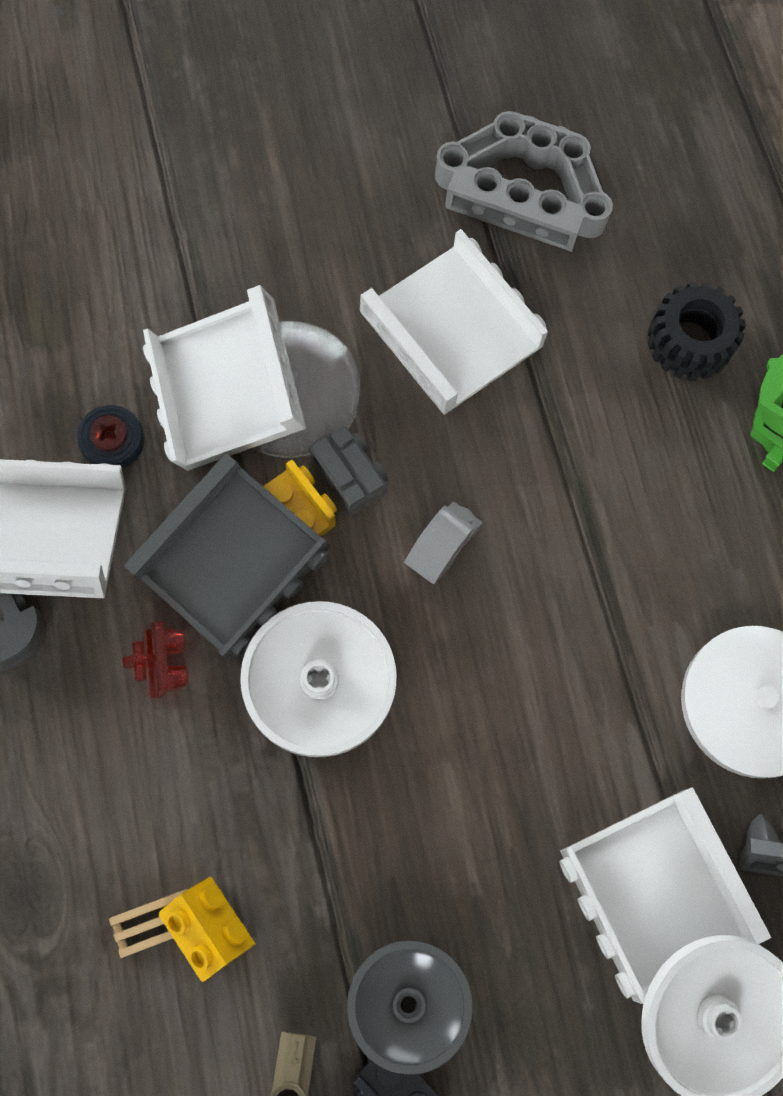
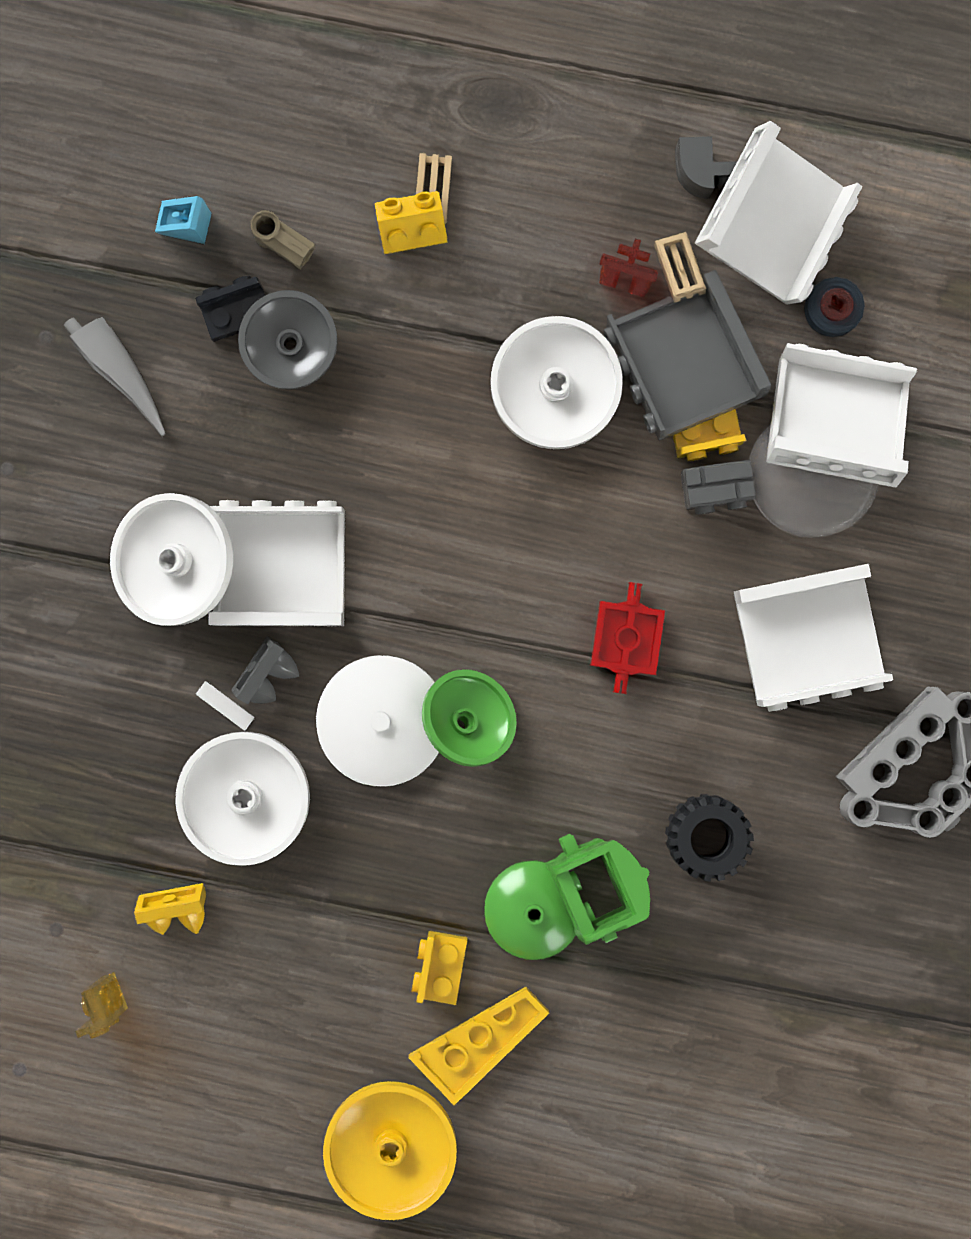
camera: 120 degrees right, 15 degrees up
light grey brick [404,501,483,584] -> none
none -> bright green dish [422,670,517,767]
none -> red plate [590,582,665,694]
none -> tan tile [655,232,706,303]

